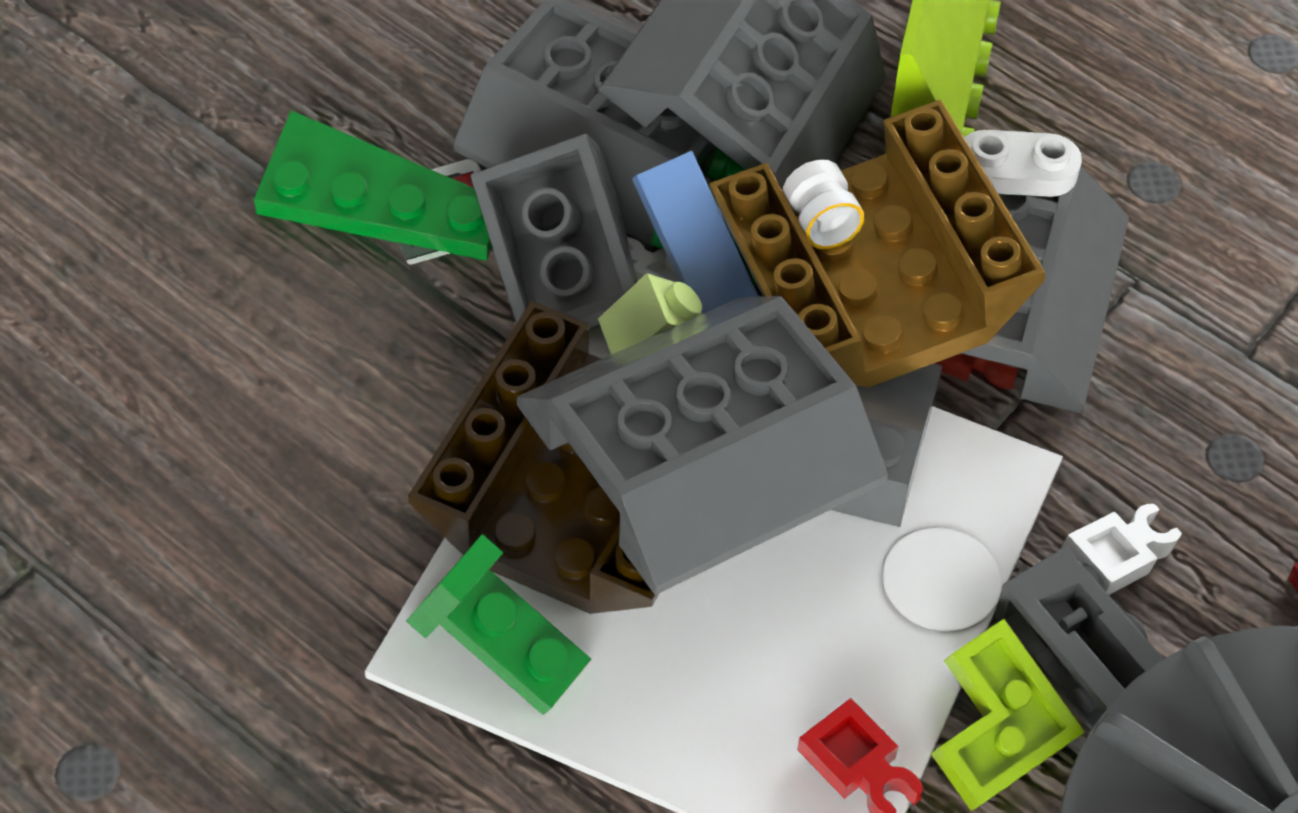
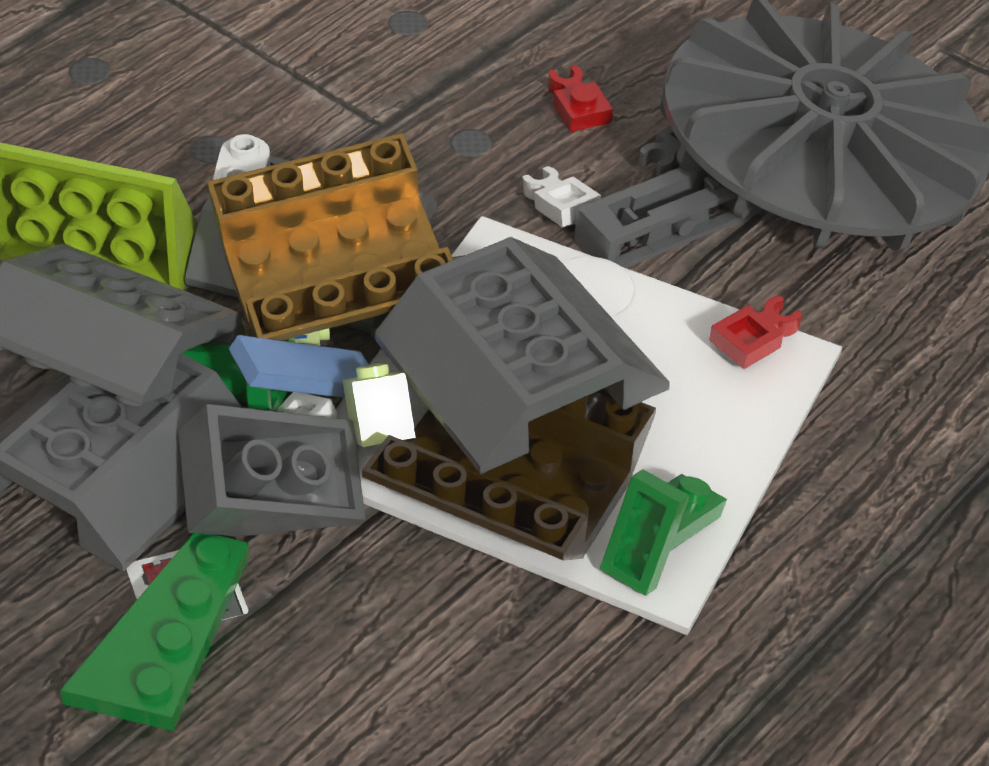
camera: 90 degrees left, 10 degrees down
white wheel [783,160,864,249] -> none
lime plate [931,619,1085,811] -> none

